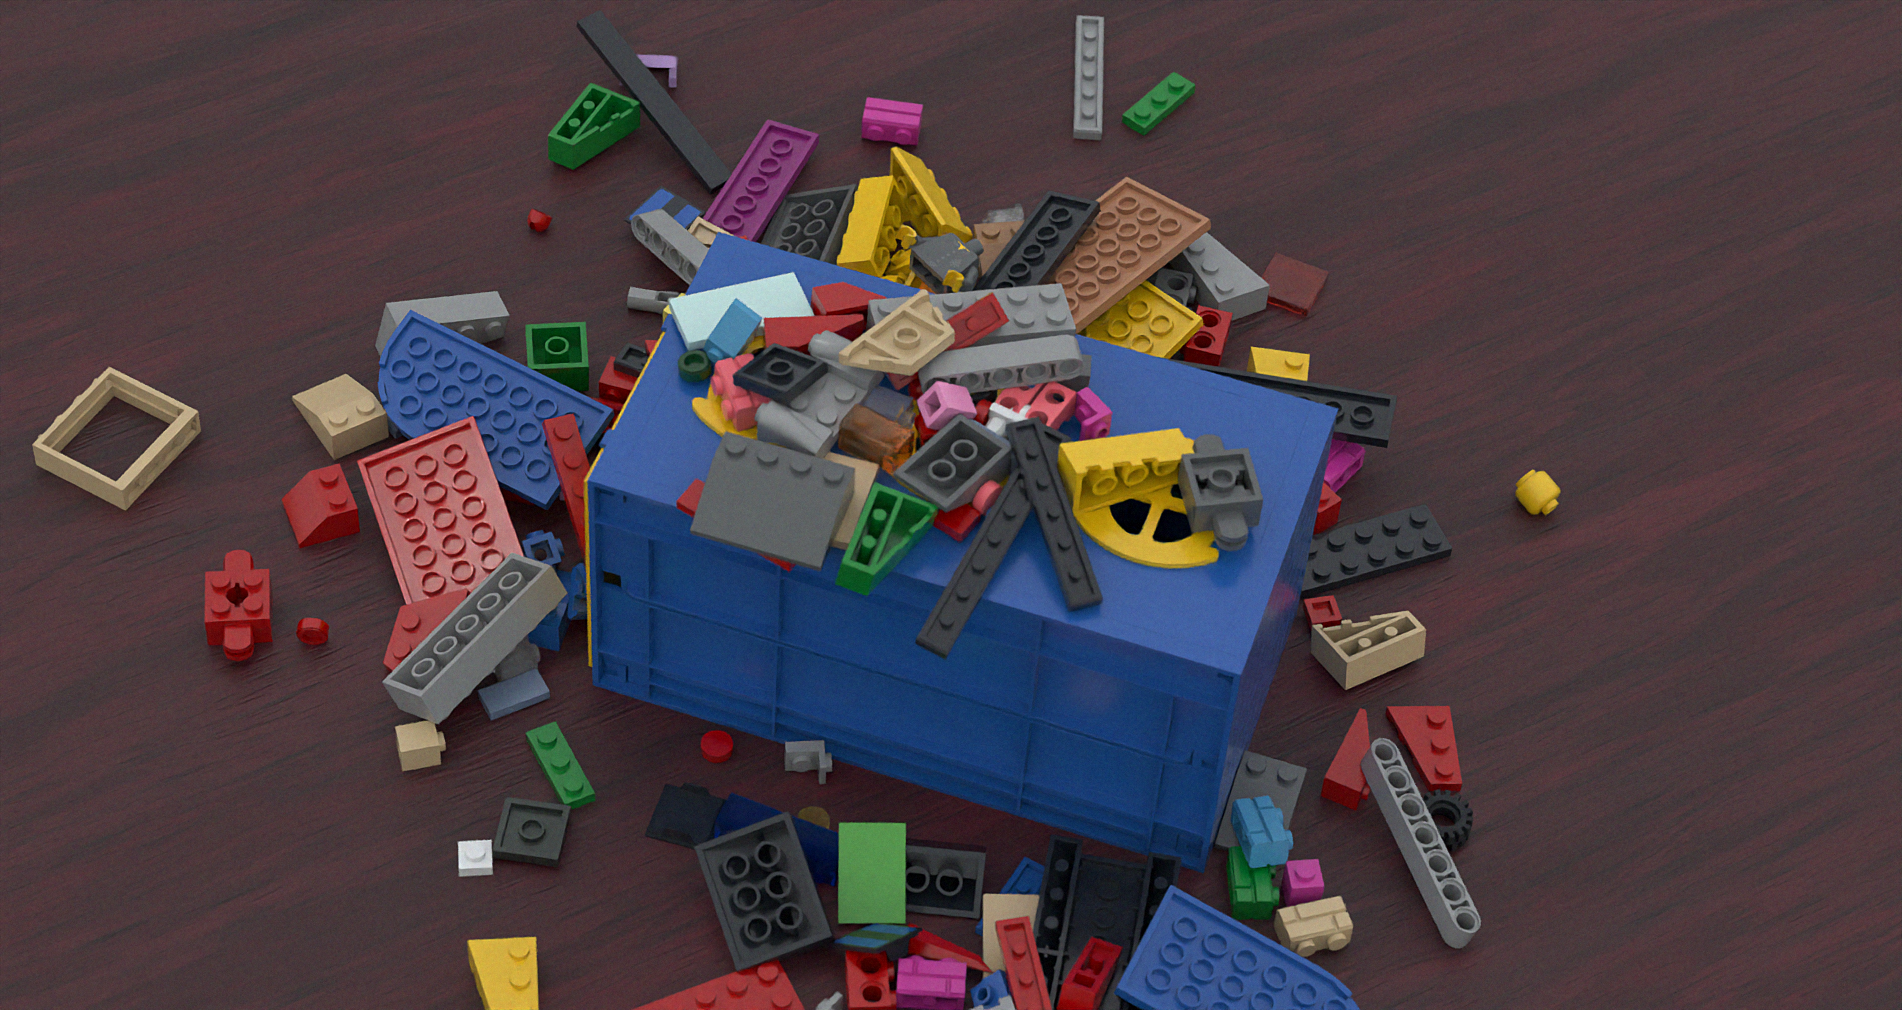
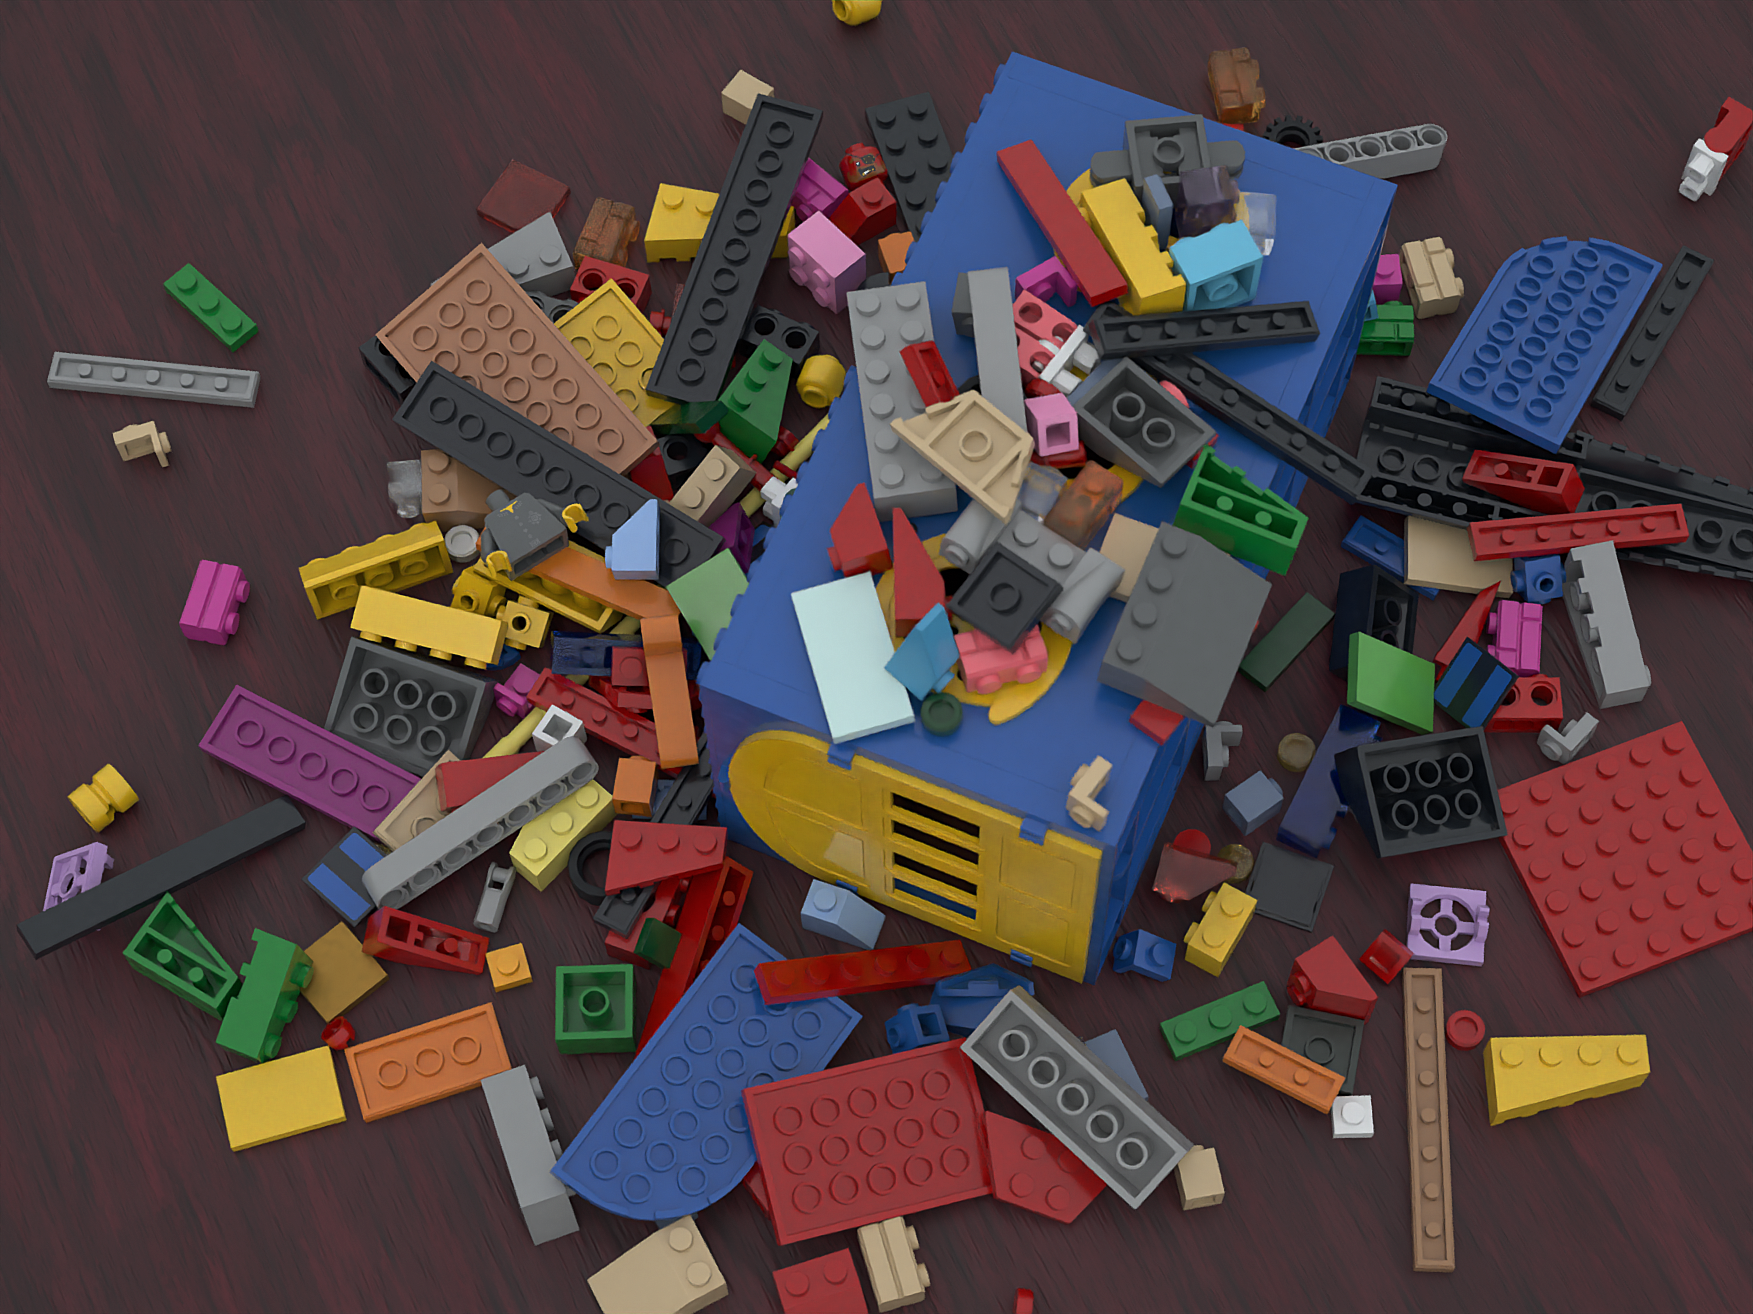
camera: 80 degrees left, 15 degrees up
none -> yellow wheel [67,763,139,833]
none -> tan bracket [112,421,172,467]
none -> green wedge [216,928,314,1064]
none -> yellow tile [216,1045,347,1152]
none -> pearl gold tile [300,922,390,1024]
none -> orange tile [344,1002,512,1123]
none -> red slope [361,906,489,975]
none -> light orange plate [485,943,533,993]
none -> clear orange brick [573,197,640,270]
none -> dark green tile [633,918,682,969]
none -> tan brick [721,70,774,125]
none -> red head [839,143,888,192]
none -> tan brick [857,1216,930,1312]
none -> red tile [996,139,1128,307]
none -> tan bracket [1066,755,1112,831]
none -> blue bracket [1113,929,1176,982]
none -> sand blue tile [1141,174,1173,250]
none -> clear red slope [1152,842,1239,903]
none -> medium azure brick [1169,220,1263,311]
none -> brick [1174,165,1239,239]
none -> yellow brick [1183,882,1258,977]
none -> clear orange brick [1207,47,1266,124]
none -> clear yellow tile [1215,844,1254,884]
none -> sand blue brick [1222,770,1284,836]
none -> orange tile [1222,1025,1345,1114]
none -> clear brick [1231,192,1276,255]
none -> dark green tile [1237,592,1335,692]
none -> red slope [1287,935,1378,1024]
none -> red plate [1359,929,1415,984]
none -> medium nougat tile [1402,968,1455,1272]
none -> lavender piece [1406,884,1489,966]
none -> red tile [1445,1010,1485,1051]

